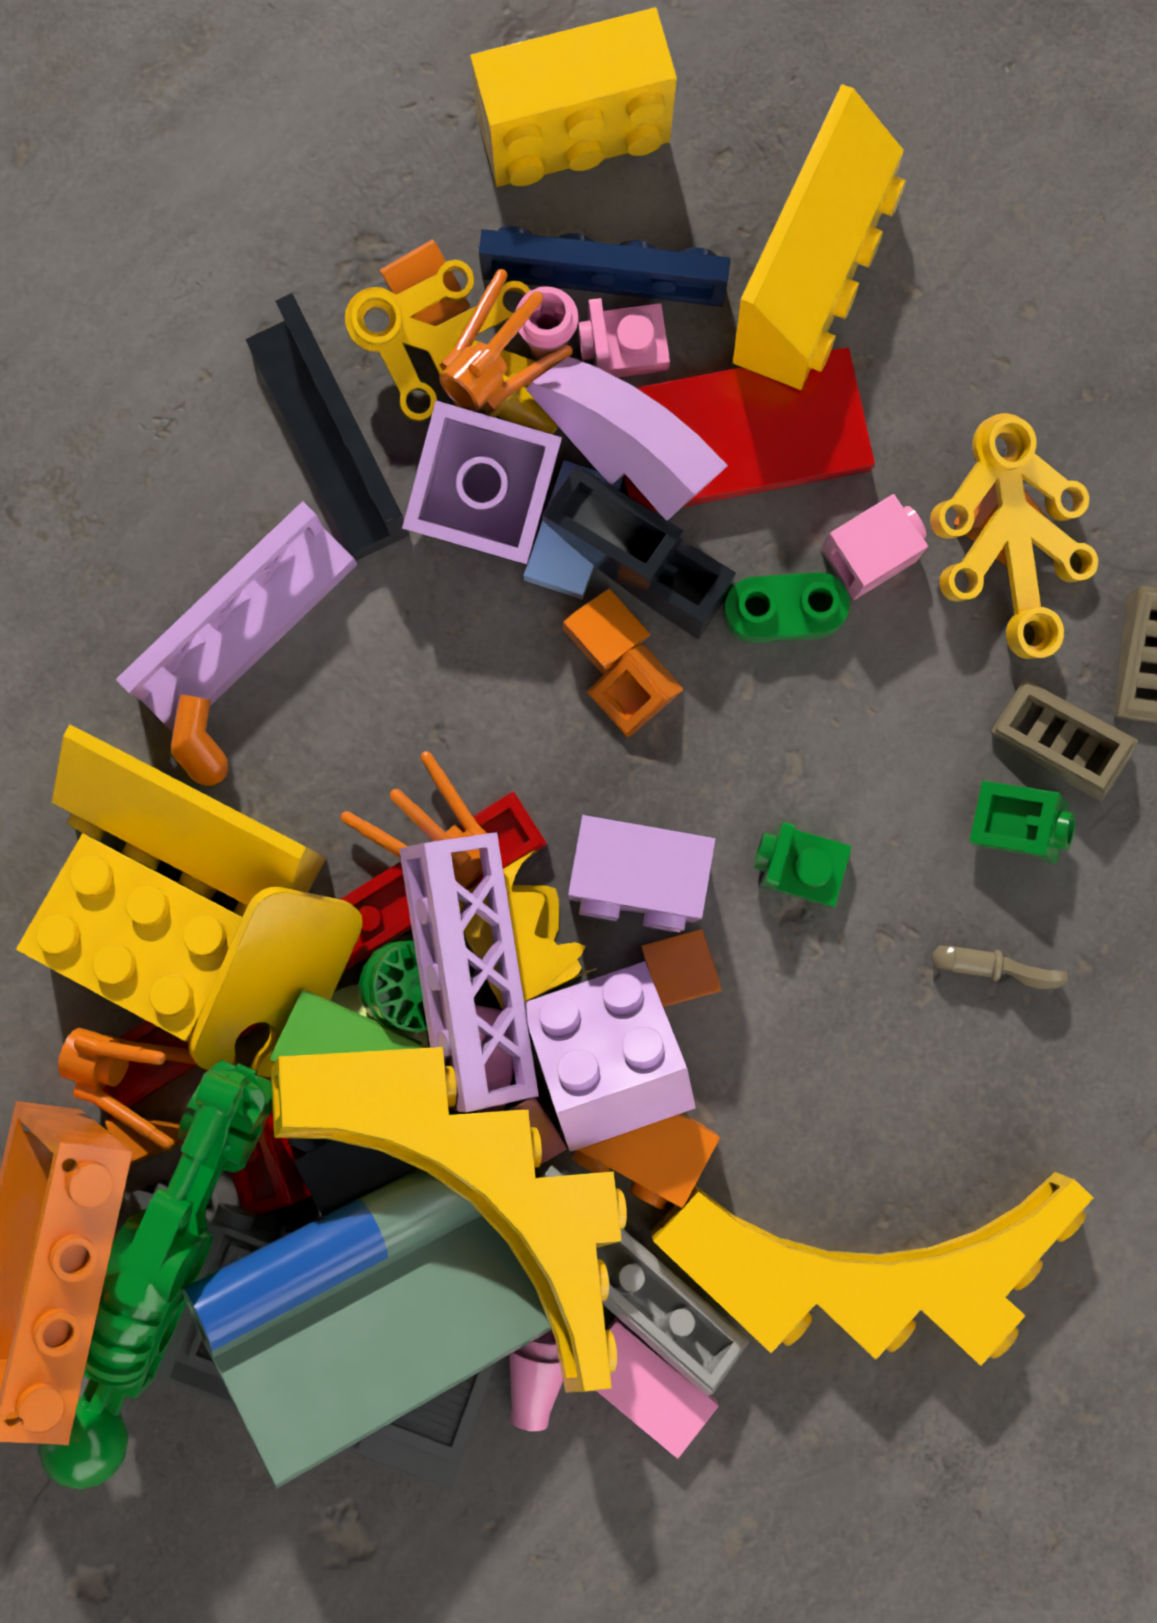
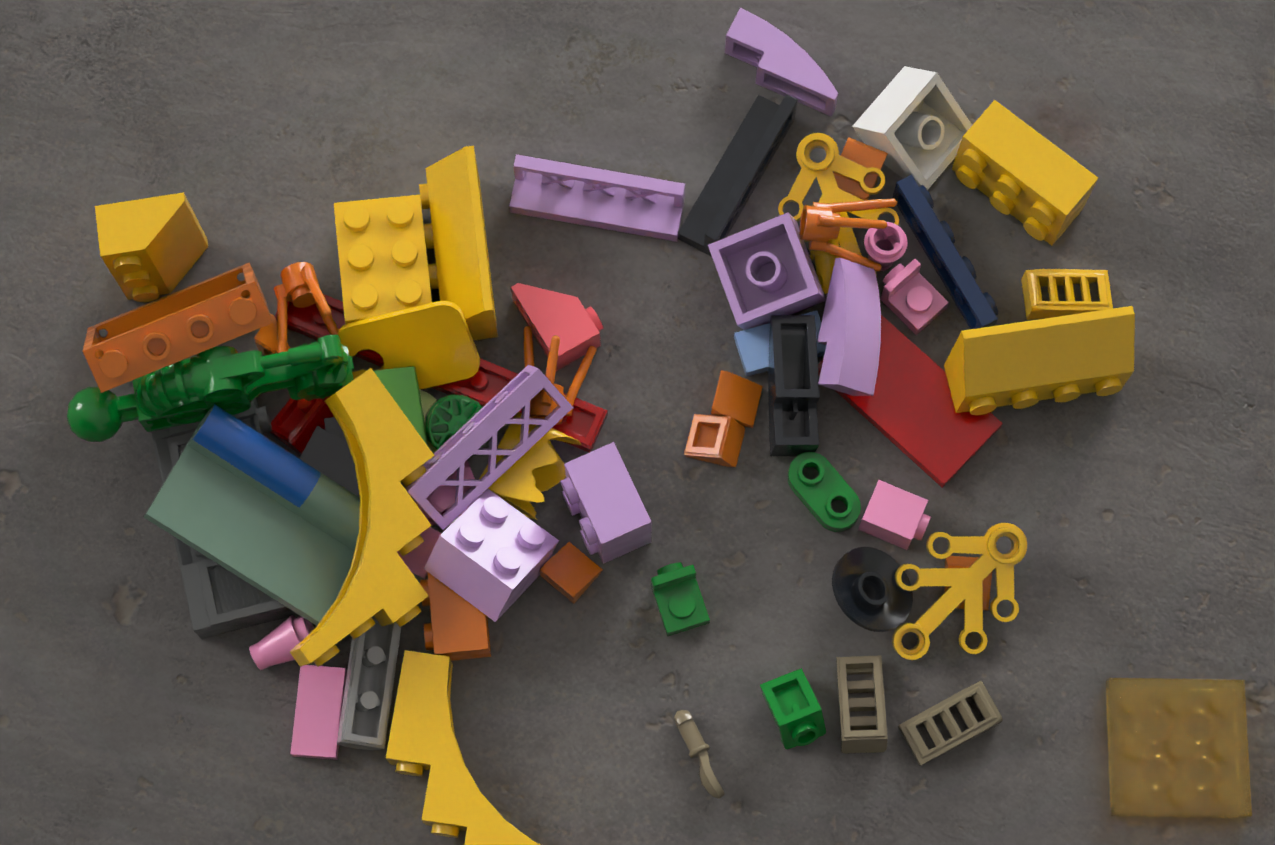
camera: 55 degrees right, 10 degrees down
orange arm [171,695,229,786] -> none
none -> coral slope [511,283,603,371]
none -> lavender slope [725,8,838,117]
none -> black dish [832,547,913,632]
none -> white slope [852,66,972,190]
none -> yellow slope [1021,269,1113,320]

